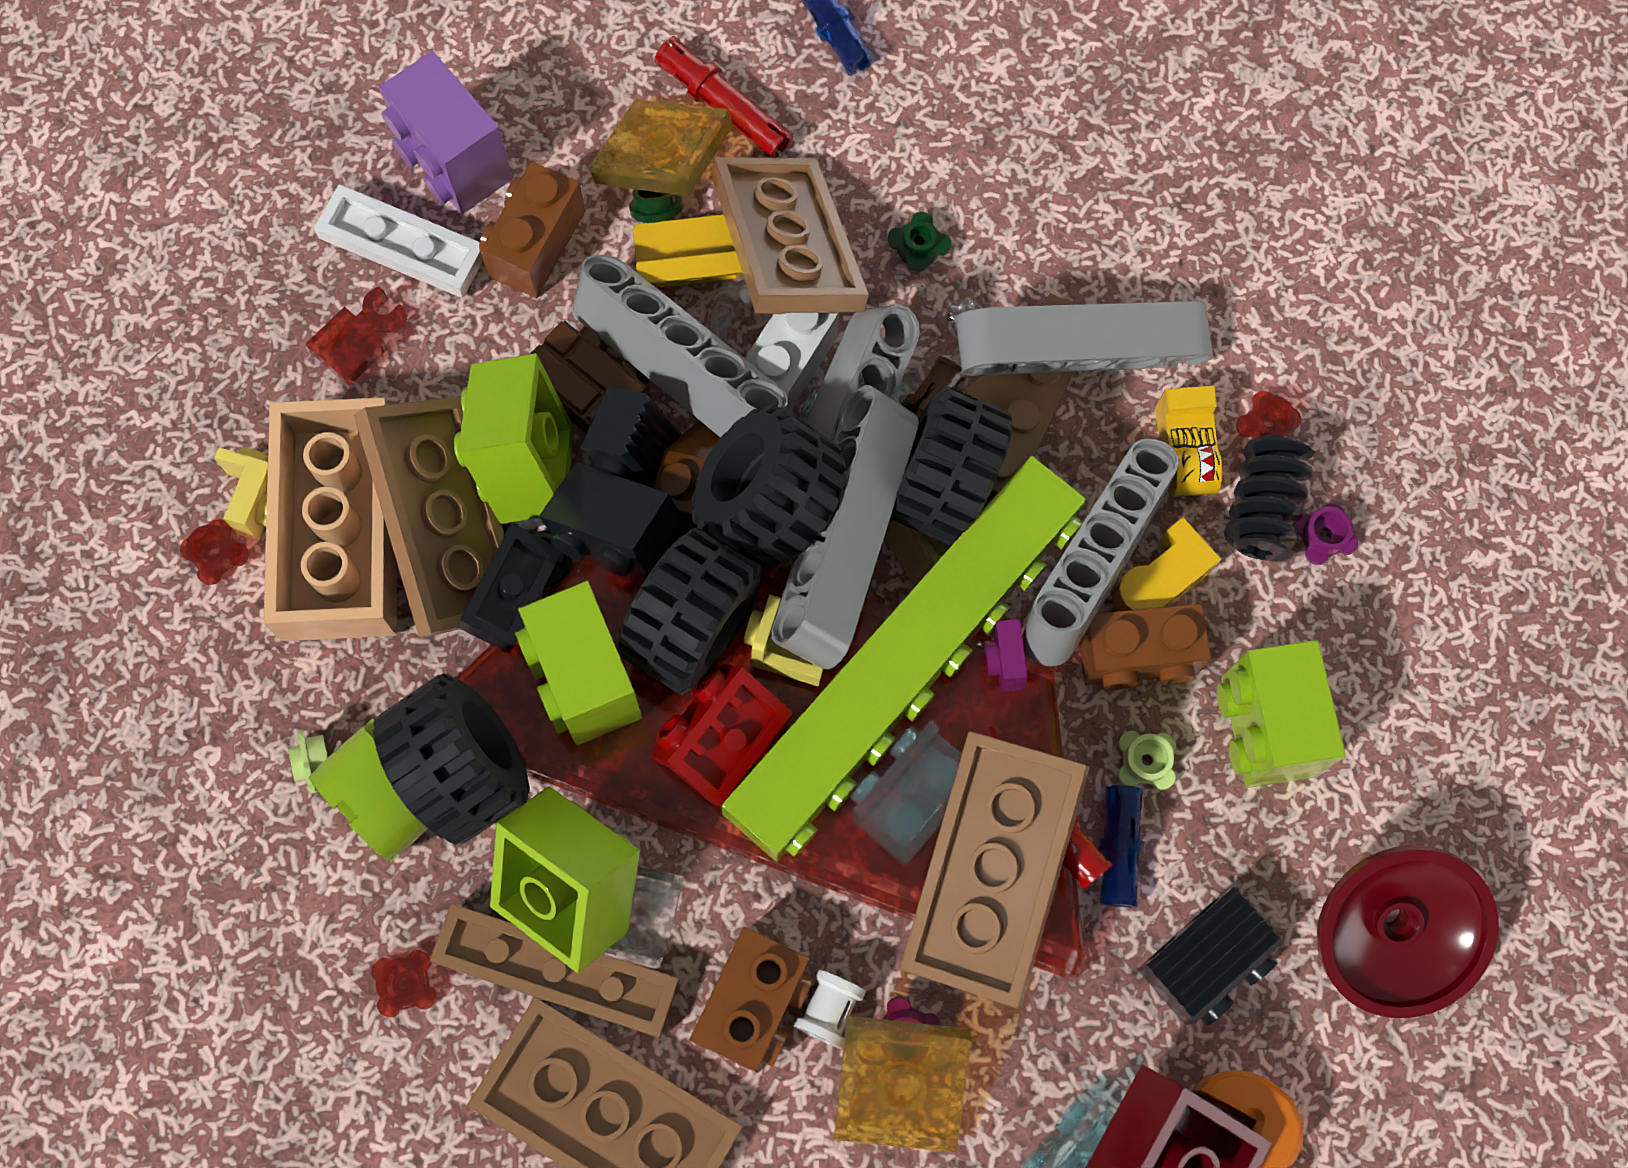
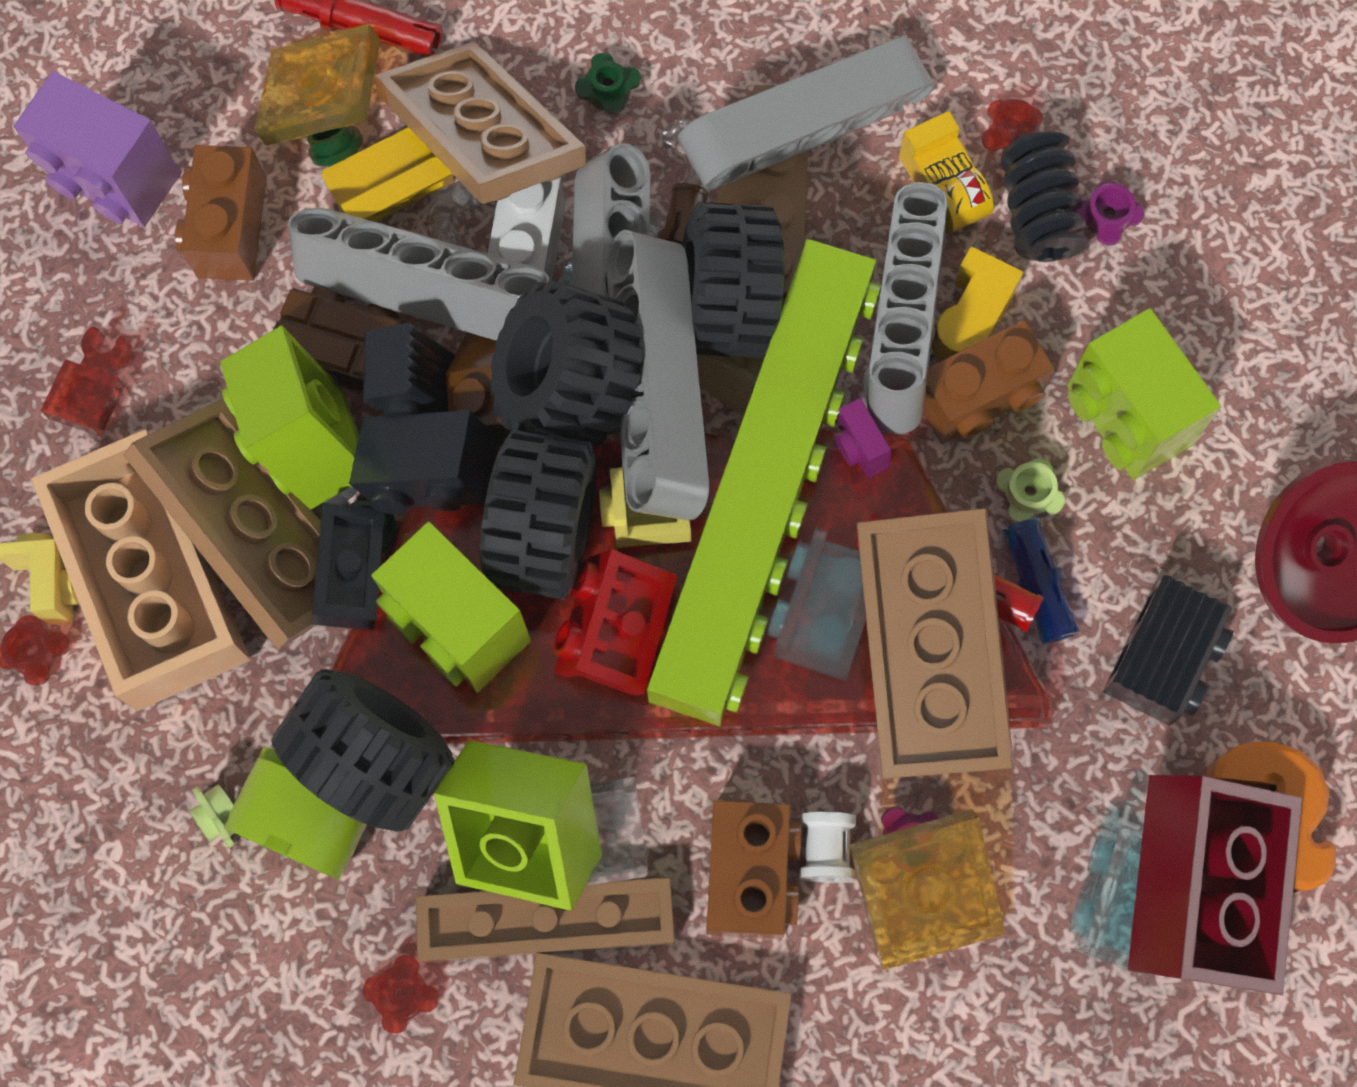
camera: 15 degrees left, 0 degrees up
white plate [314,184,483,298] -> none

